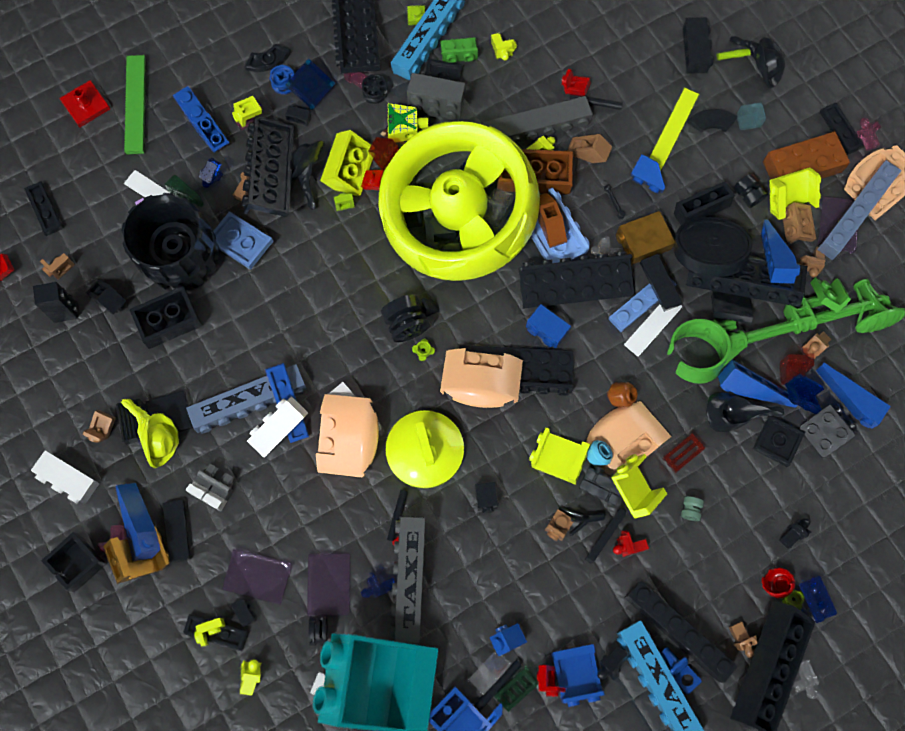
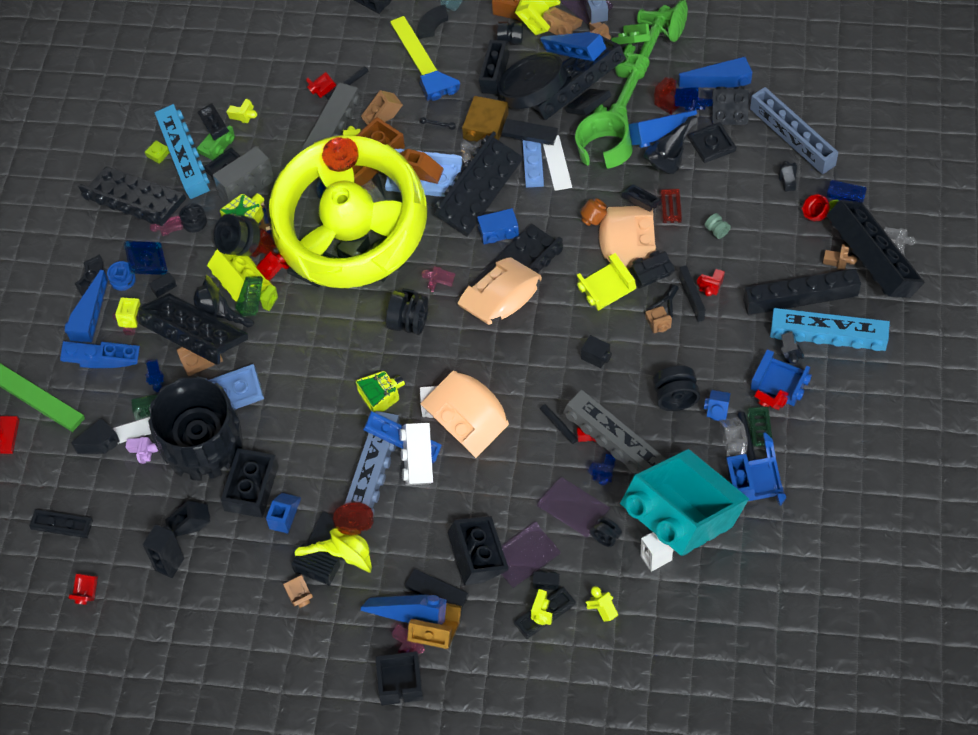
camera: 45 degrees left, 15 degrees down
white brick [31,451,99,504] -> none
medium nougat bracket [40,253,75,280] -> none
hips [186,463,235,511] -> none
neon yellow bracket [386,410,464,488] -> none
lime plate [412,339,435,361] -> none
medium azure cone [587,440,613,466] -> none
neon yellow panel [611,454,667,518] -> none
blue bracket [660,647,702,695] -> none
medium nougat piece [803,331,832,359] -> none
none -> blue slope [65,270,108,342]
none -> black slope [71,418,120,454]
none -> black tile [198,103,230,141]
none -> black wheel [214,214,260,257]
none -> clear green slope [235,276,263,316]
none -> blue slope [266,493,301,533]
none -> clear red tile [322,137,359,172]
none -> clear red tile [333,502,374,535]
none -> torso [356,371,405,413]
none -> clear pink piece [422,266,455,292]
none -> black slope [448,516,509,585]
none -> black tile [622,184,662,212]
none -> black wheel [653,365,700,411]
none -> sand blue brick [750,87,838,175]

